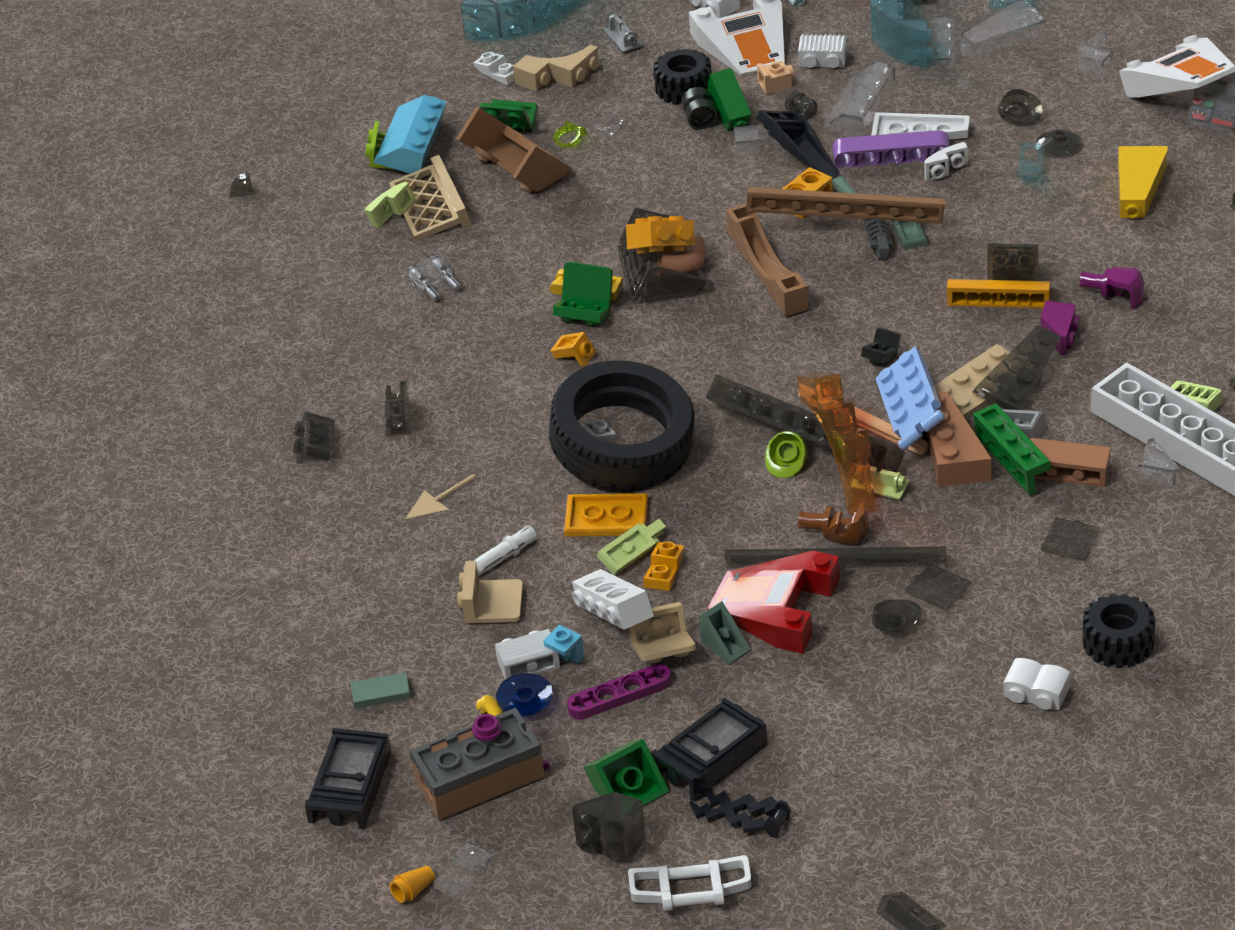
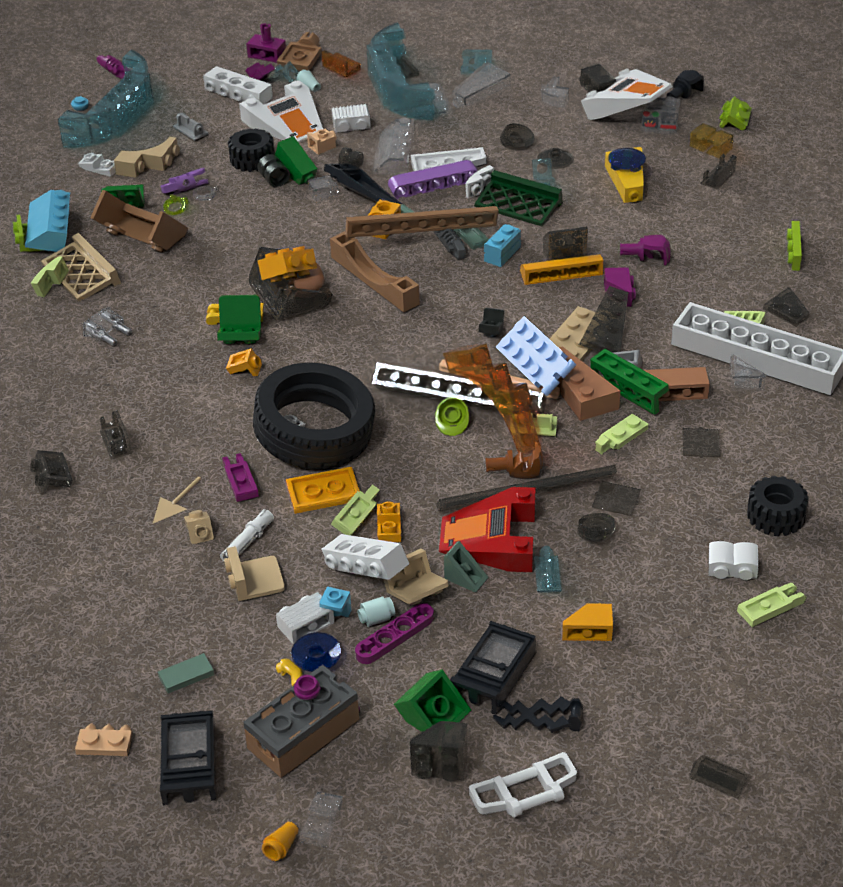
camera: 20 degrees left, 0 degrees up
none -> light nougat plate [75,723,132,756]
none -> medium lavender hinge [160,167,209,195]
none -> tan bracket [184,510,214,544]
none -> magenta hinge [222,453,259,502]
none -> light aqua brick [357,596,395,627]
none -> dark green fence [474,170,563,226]
none -> medium azure brick [484,224,521,267]
none -> clear light blue hinge [534,546,561,592]
none -> light orange slope [562,603,613,641]
none -> clear smoke brick [579,64,616,92]
none -> yellowish green hinge [595,414,649,454]
none -> clear blue dish [608,148,646,172]
none -> yellowish green hinge [737,583,806,627]

